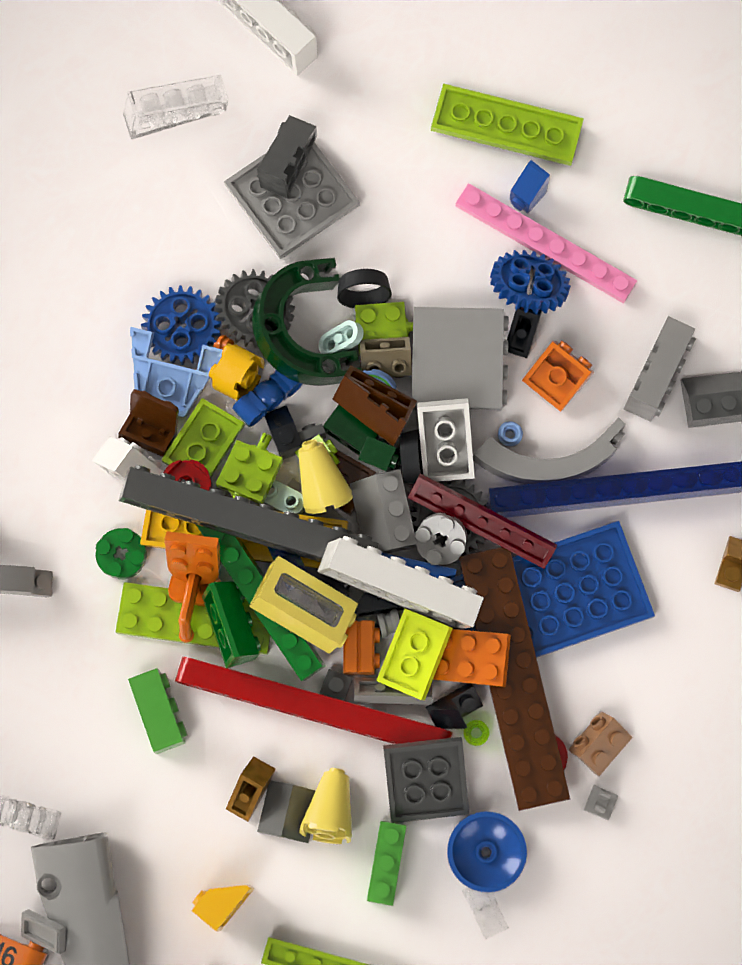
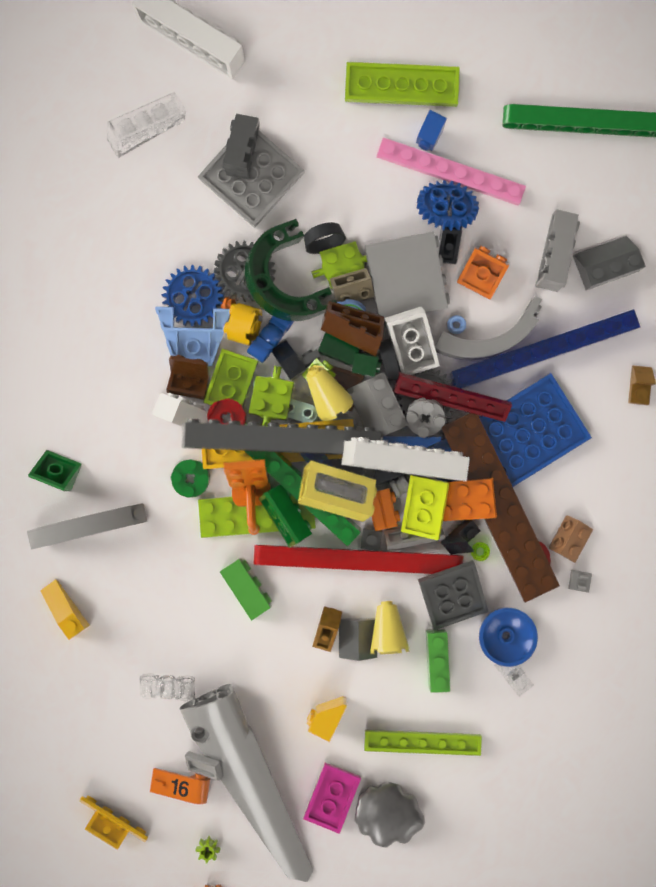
camera: 15 degrees left, 10 degrees up
light aqua plate [319,320,363,354] -> none

